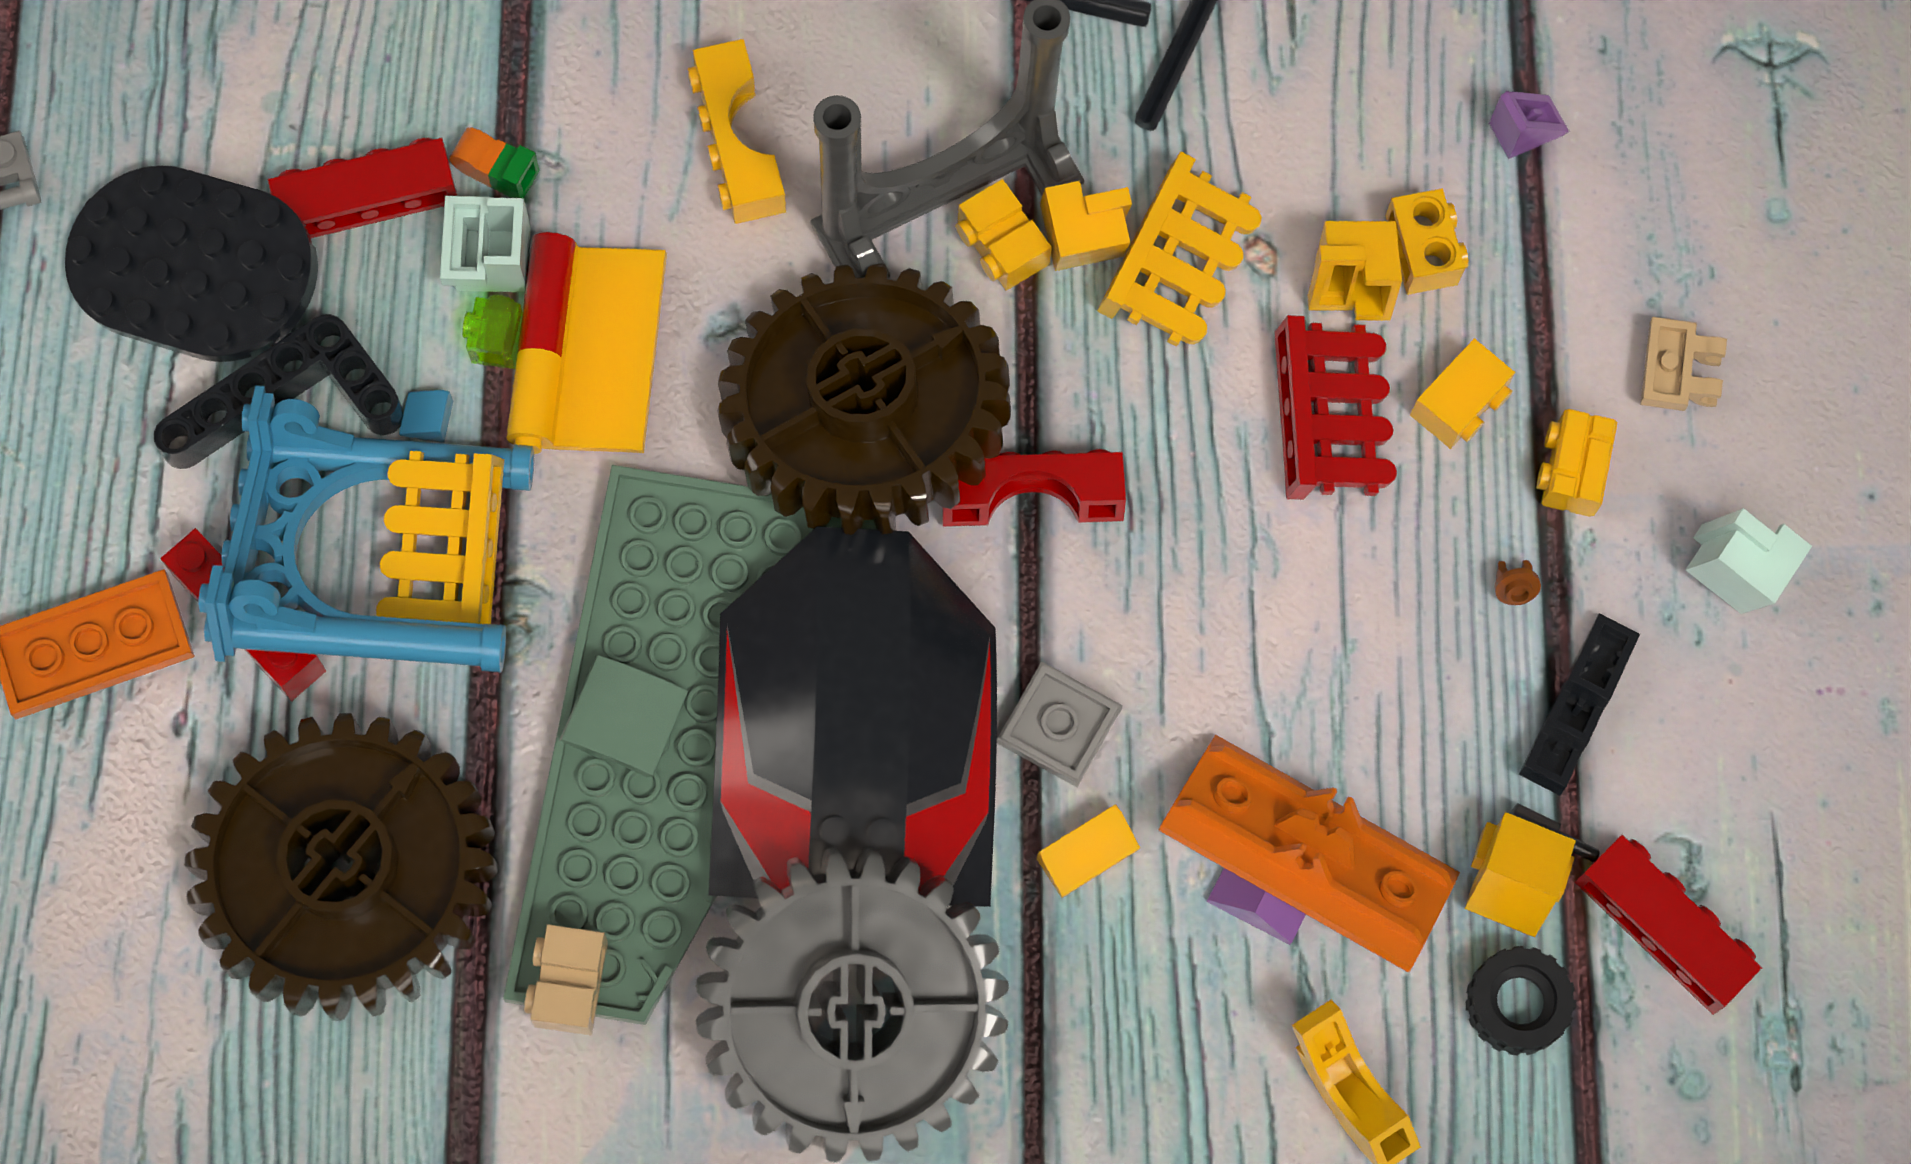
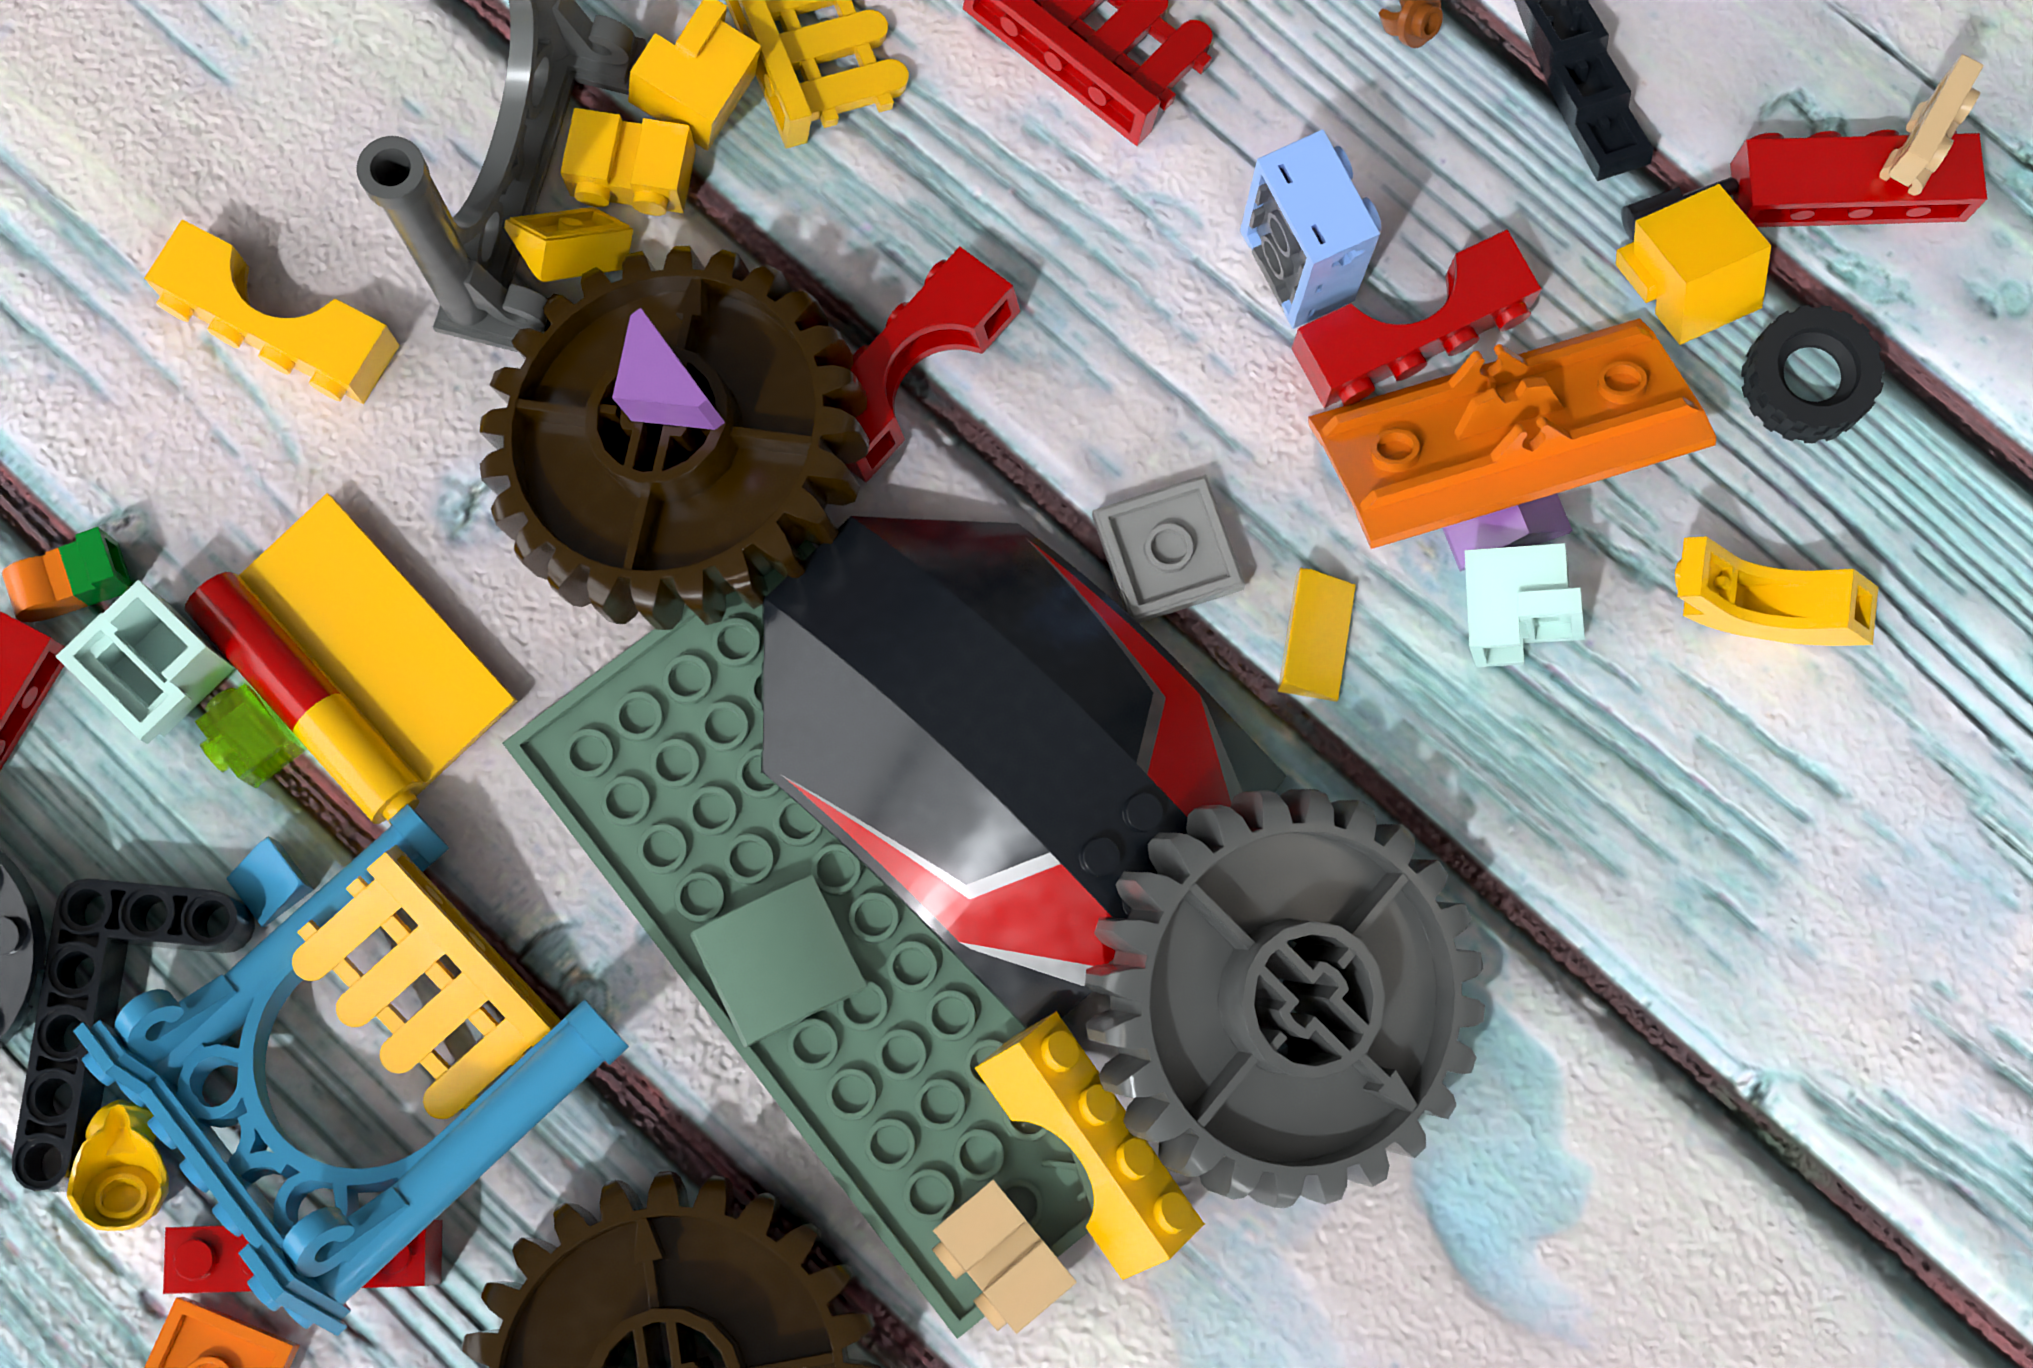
camera: 45 degrees left, 5 degrees up
none -> yellow hair [66,1099,169,1232]
none -> yellow slope [504,207,633,282]
none -> medium lavender slope [612,308,725,430]
none -> yellow arch [975,1011,1205,1280]
none -> light blue piece [1240,129,1381,329]
none -> red arch [1291,229,1542,408]
none -> light aqua plate [1465,543,1585,667]
none -> tan plate [1880,54,1984,196]

